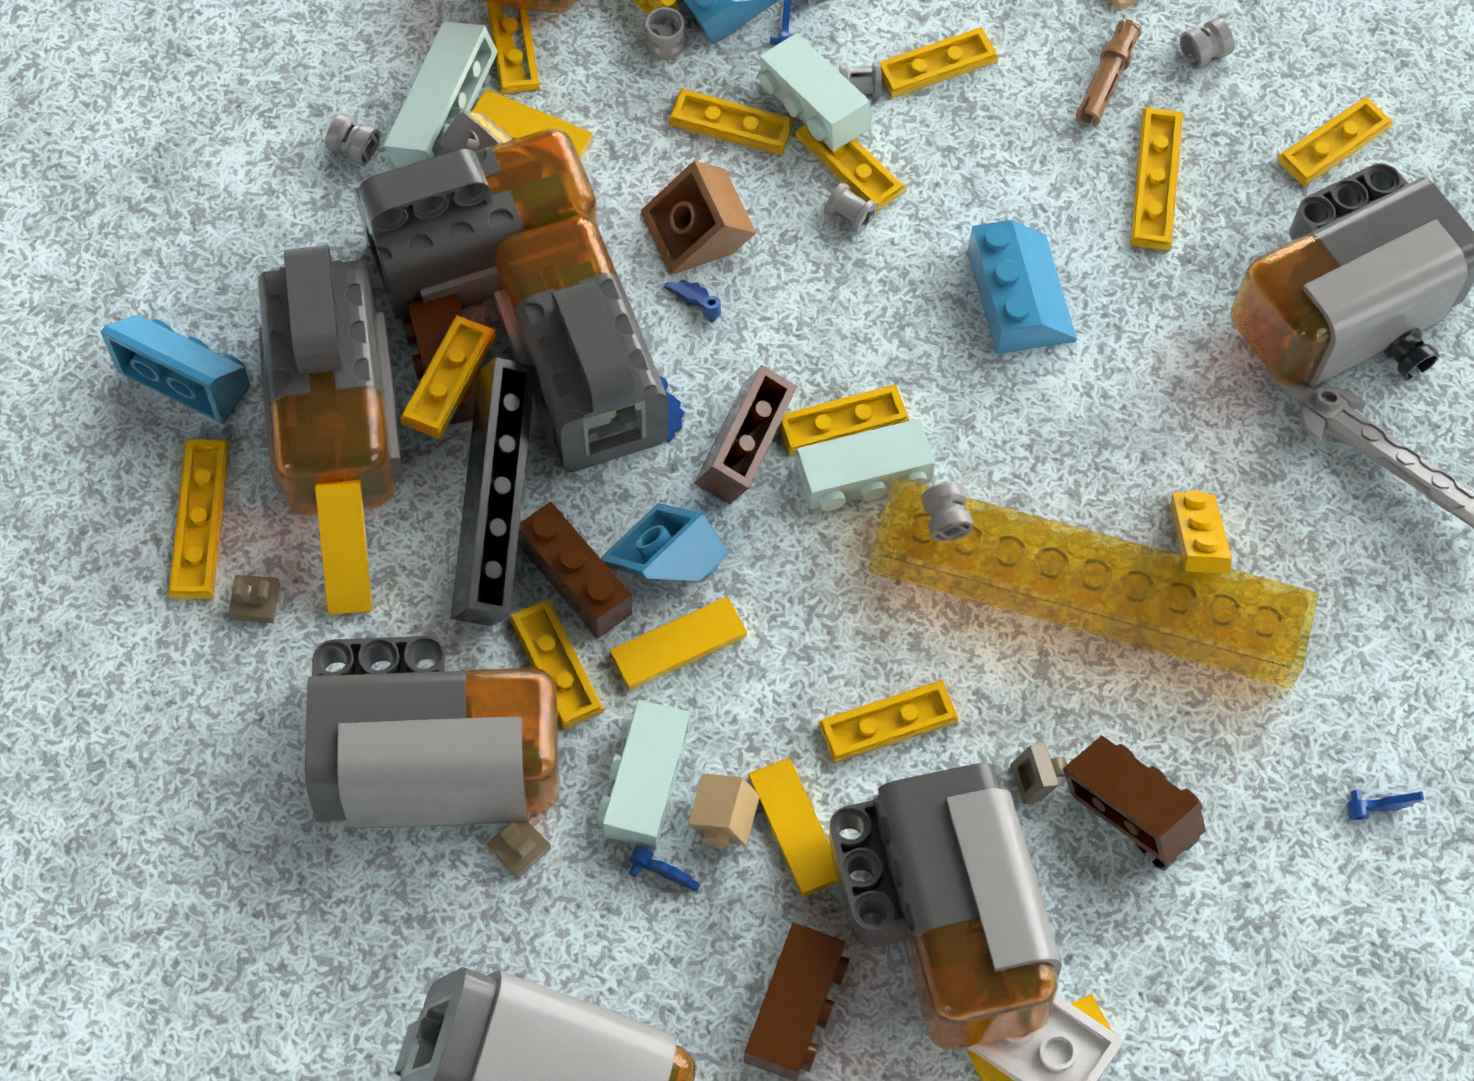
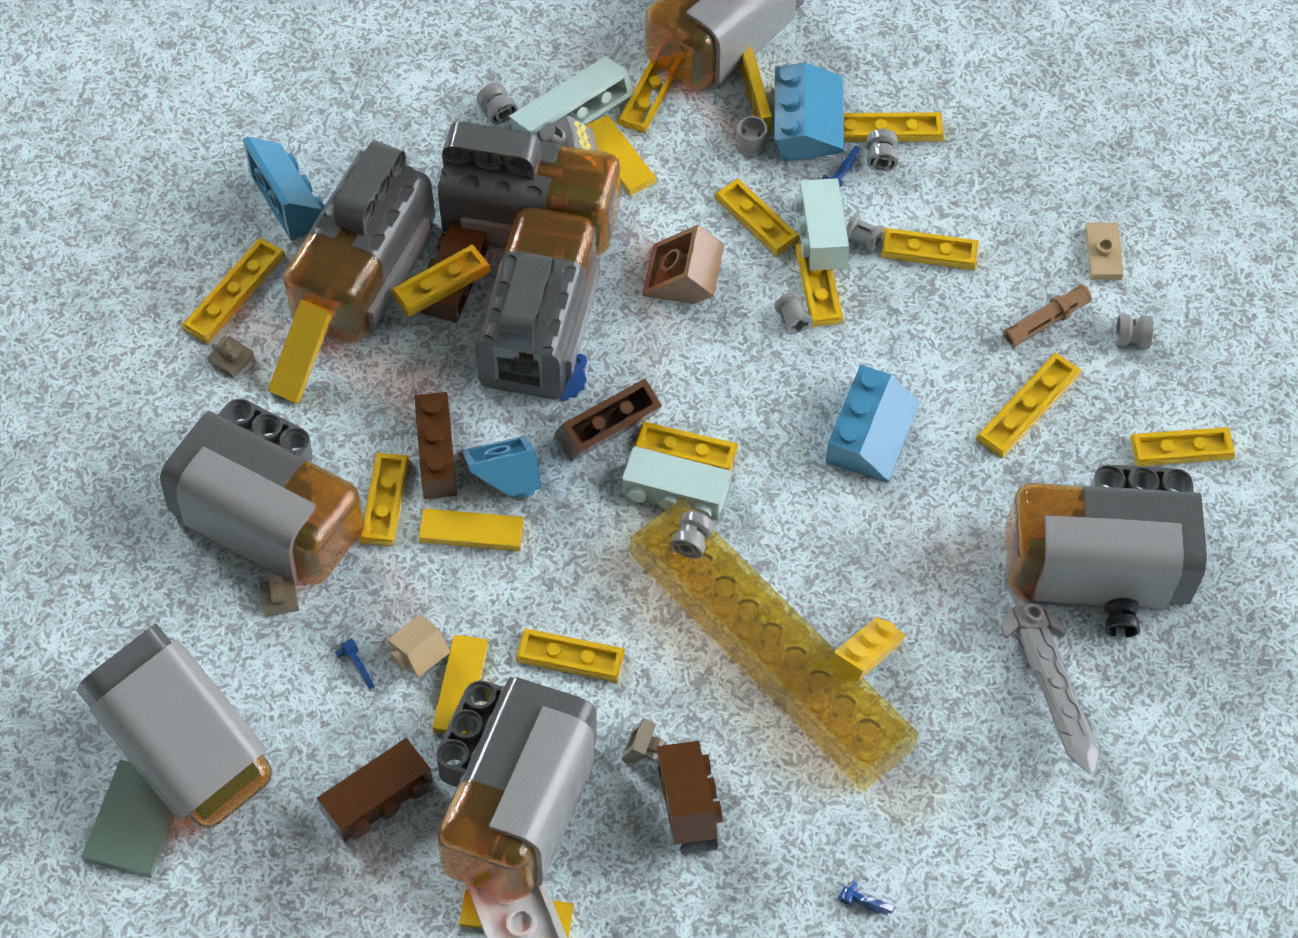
camera: 35 degrees right, 5 degrees down
black brick [450,357,536,626] -> none
light aqua brick [597,699,691,850] -> none
blue piece [664,279,721,322] -> none

